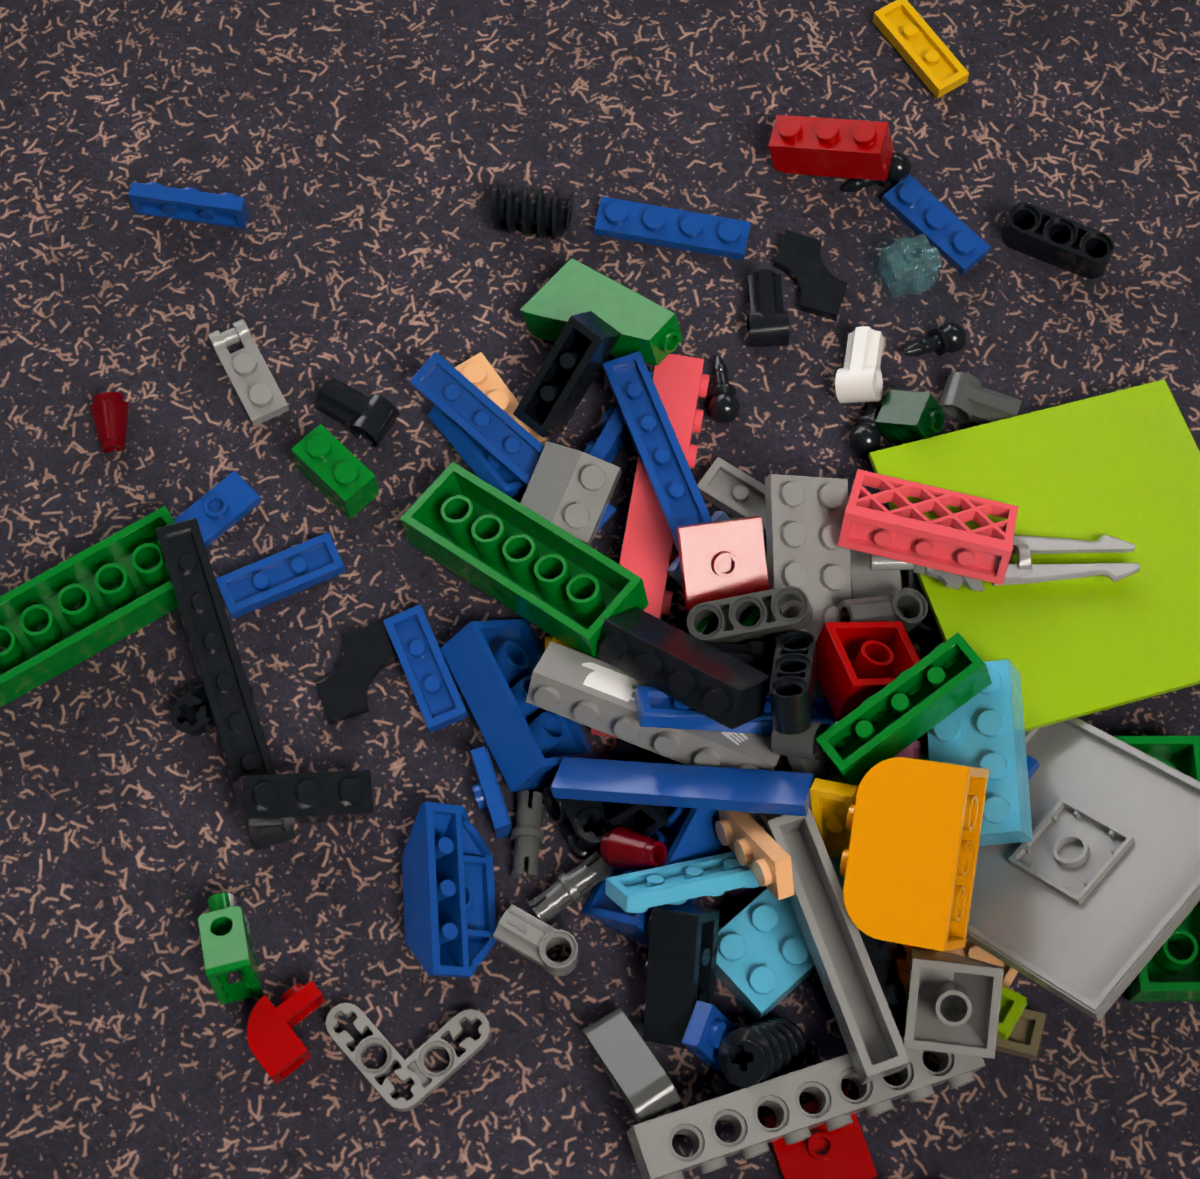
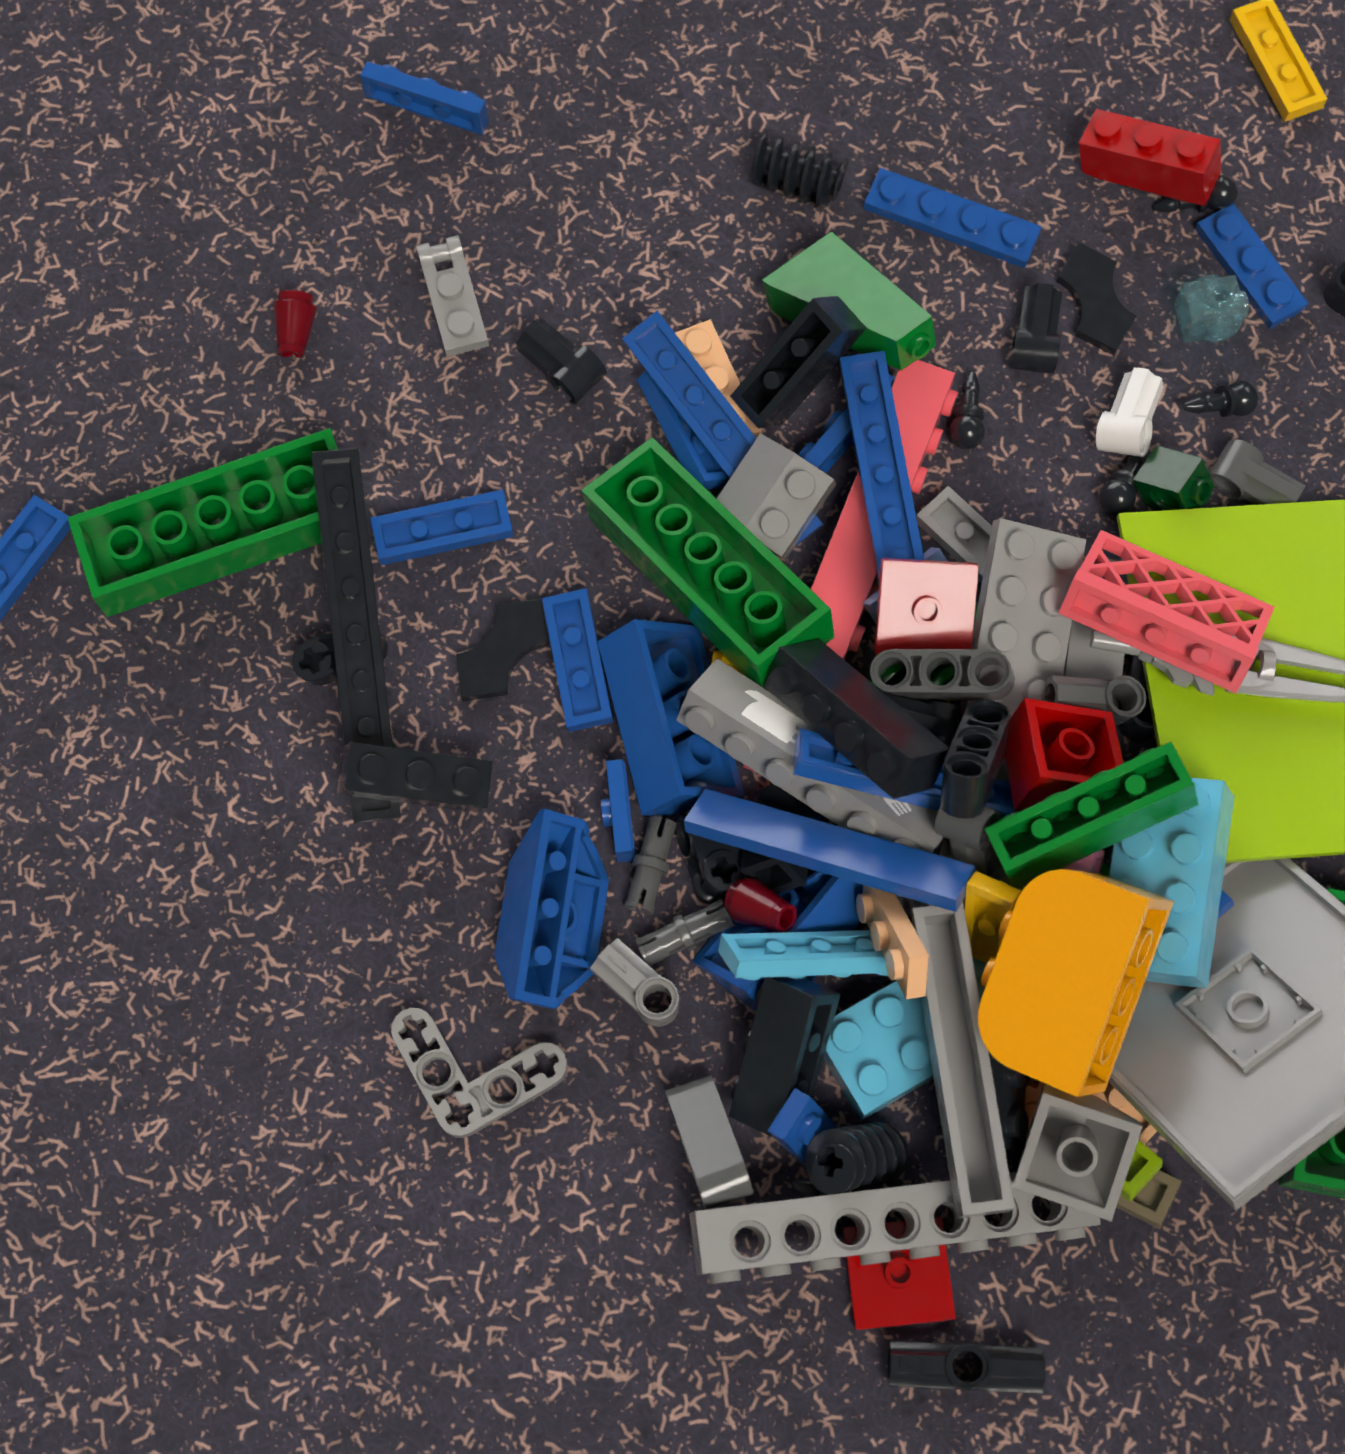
camera: 15 degrees right, 5 degrees up
blue plate [174,470,262,547] -> none
green torso [198,893,264,1005] -> none
red brick [247,980,326,1085] -> none
green brick [291,424,379,520] -> none

